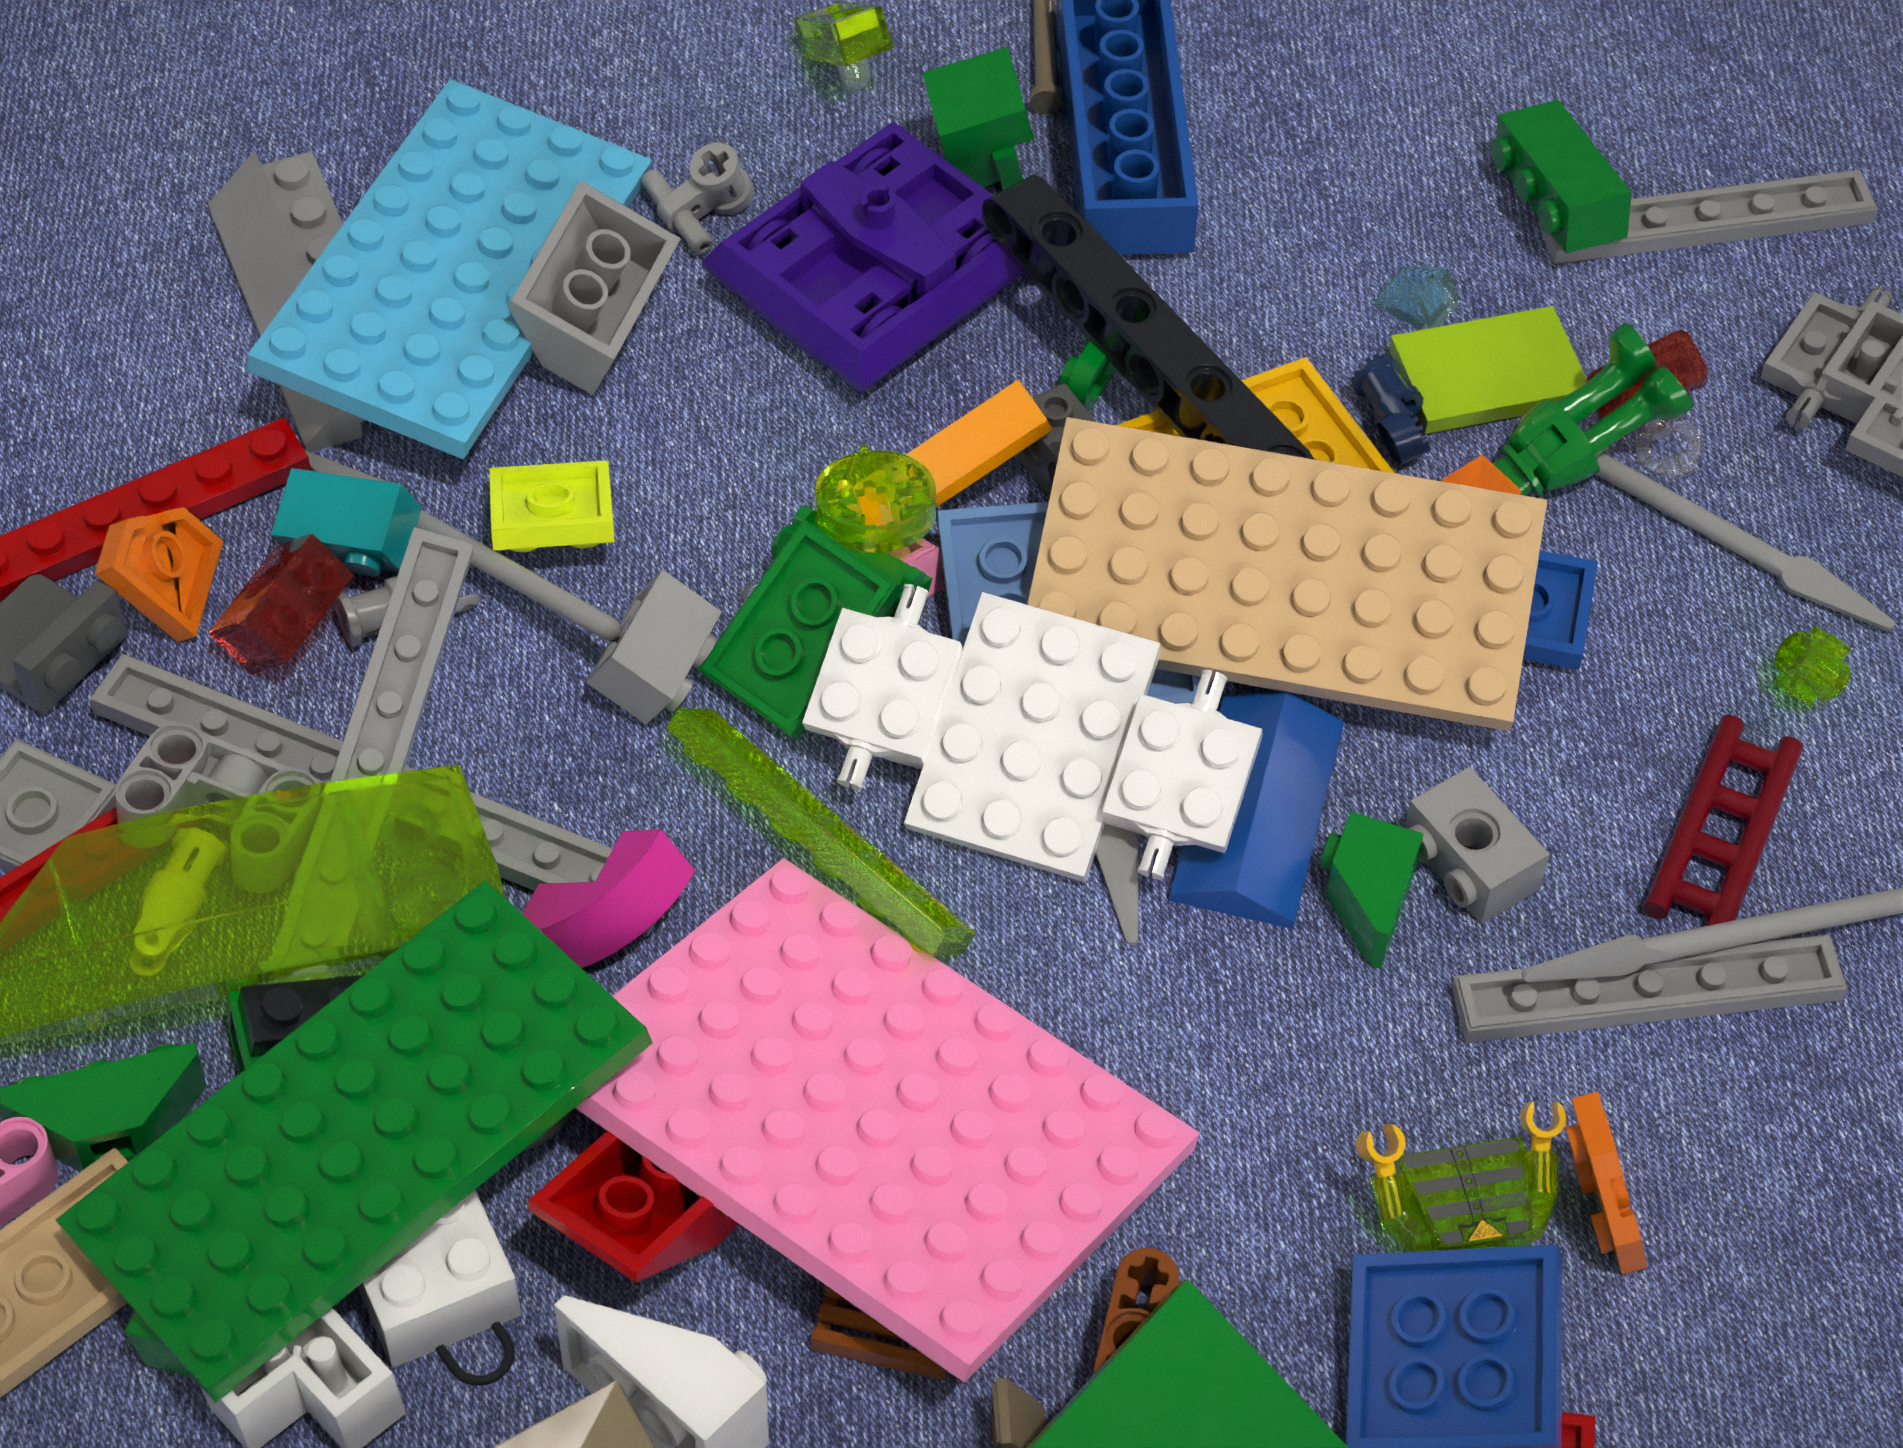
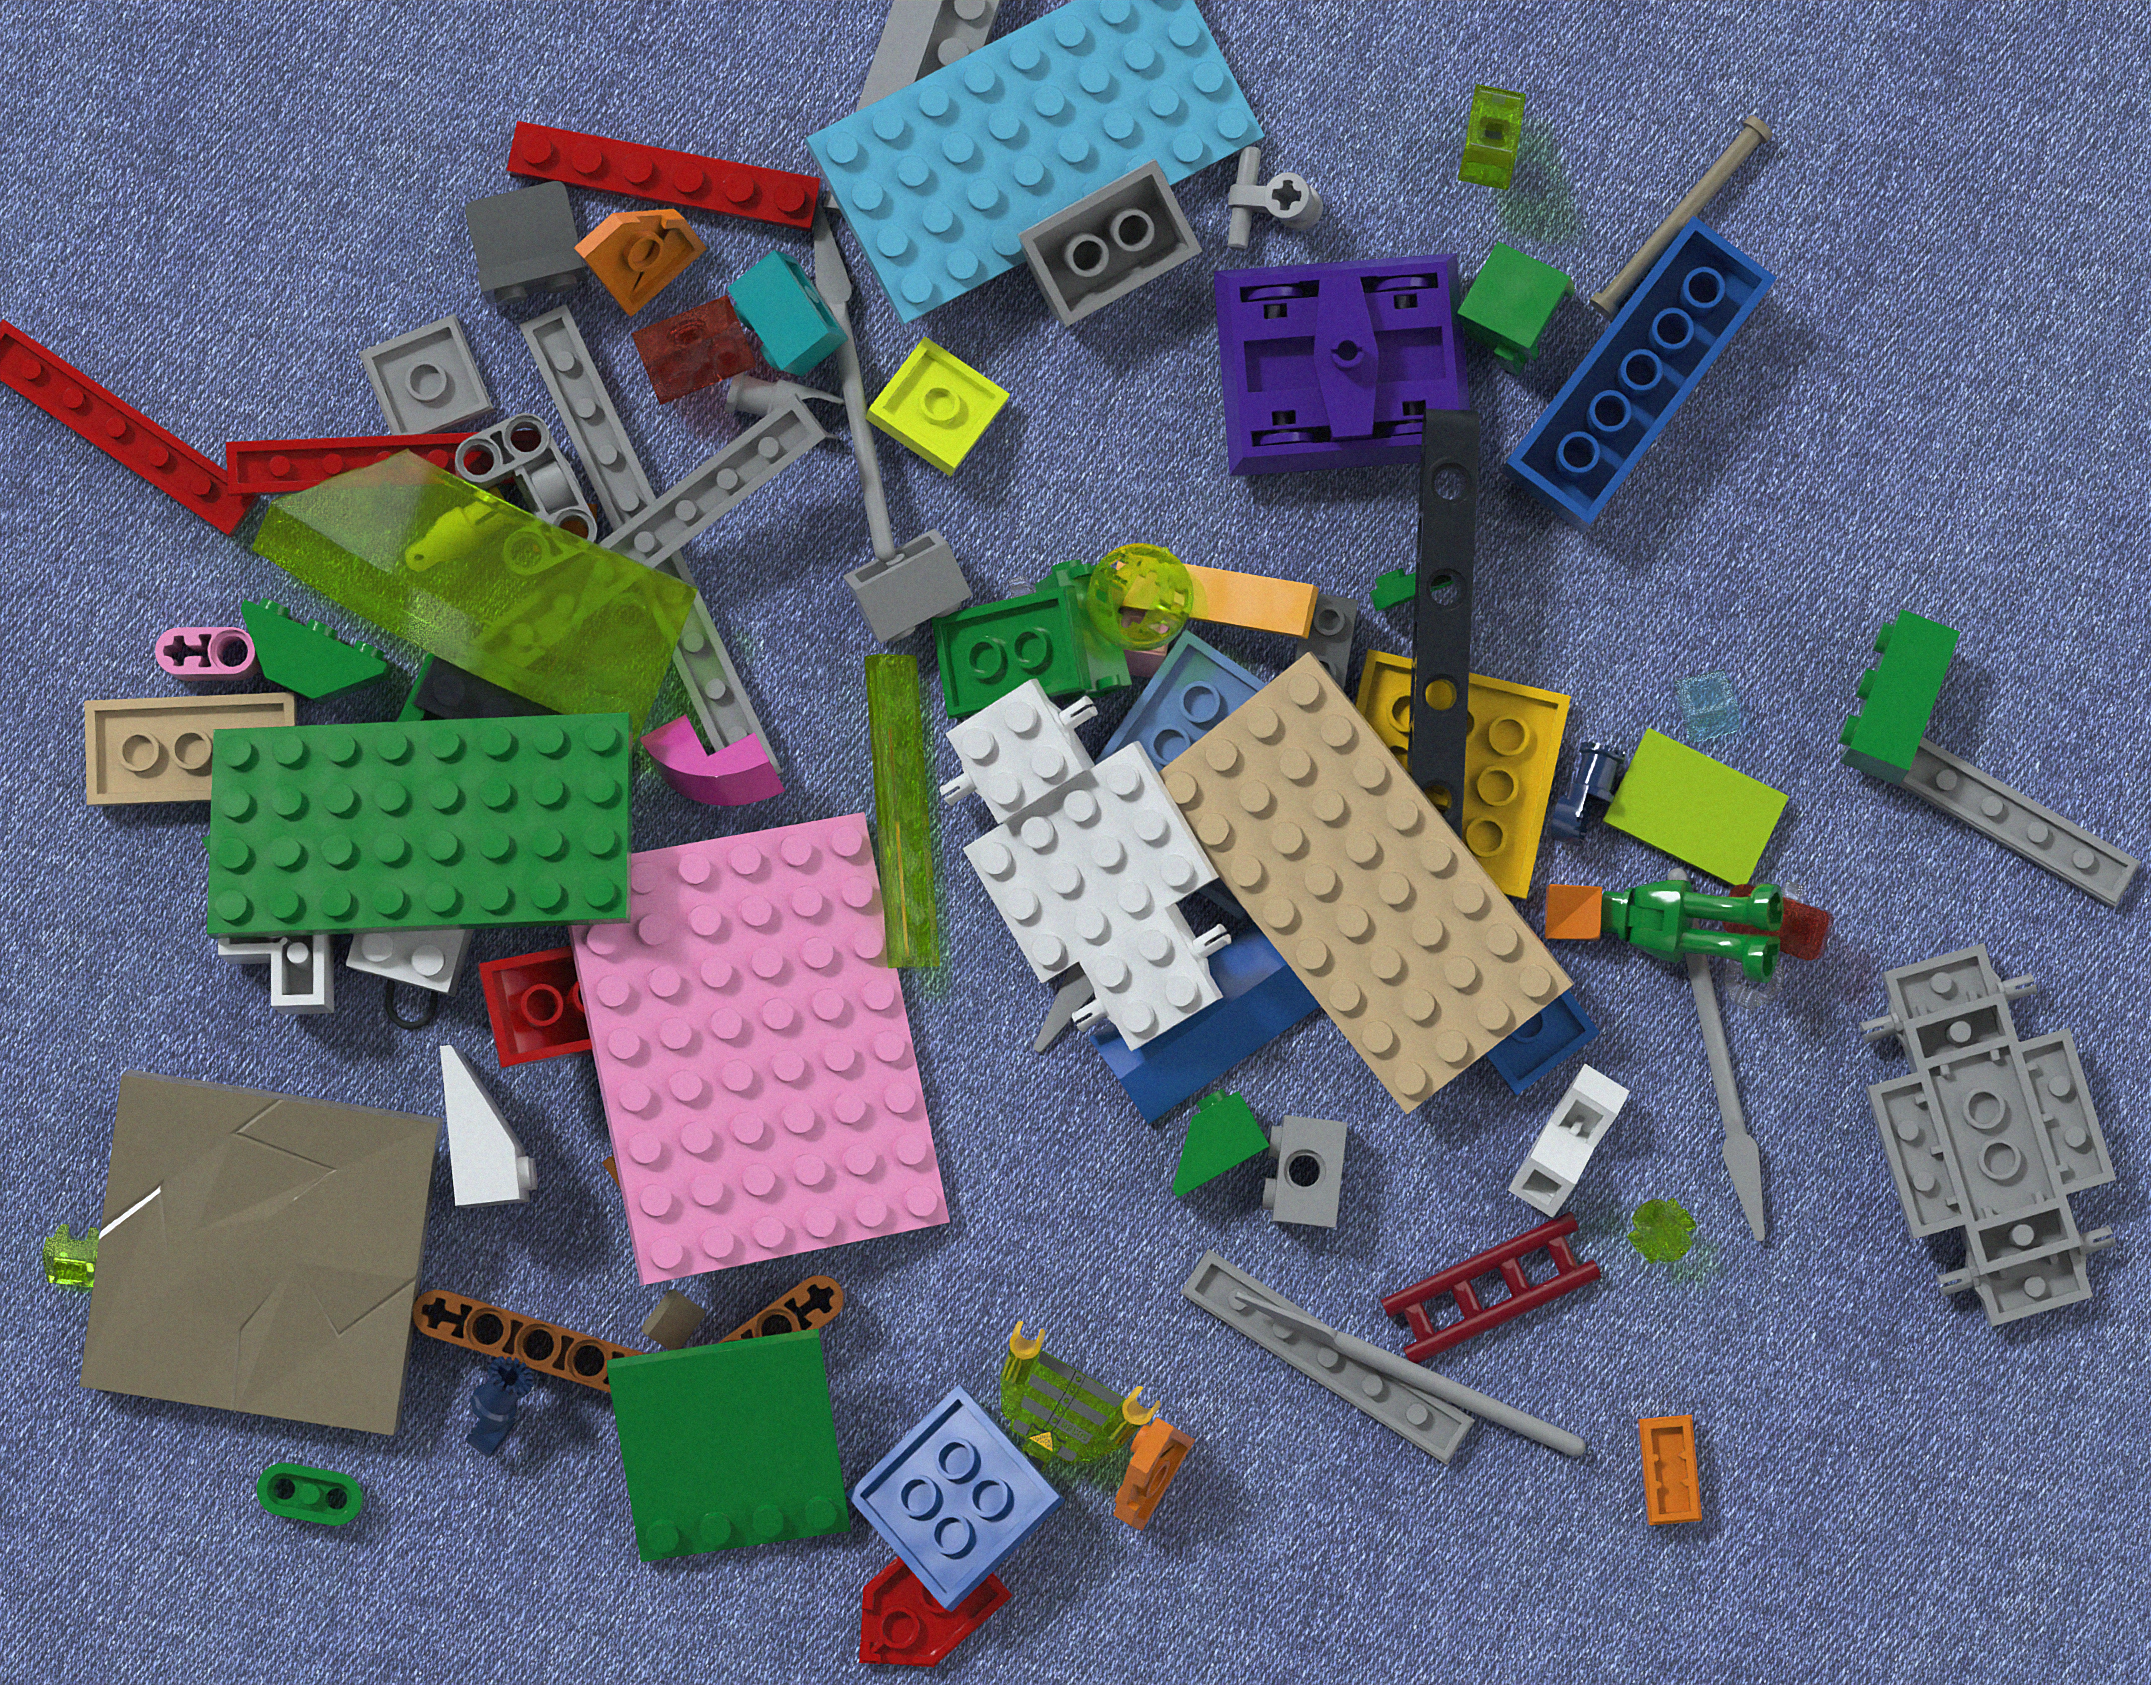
camera: 40 degrees right, 30 degrees up
none -> white brick [1508,1064,1630,1218]

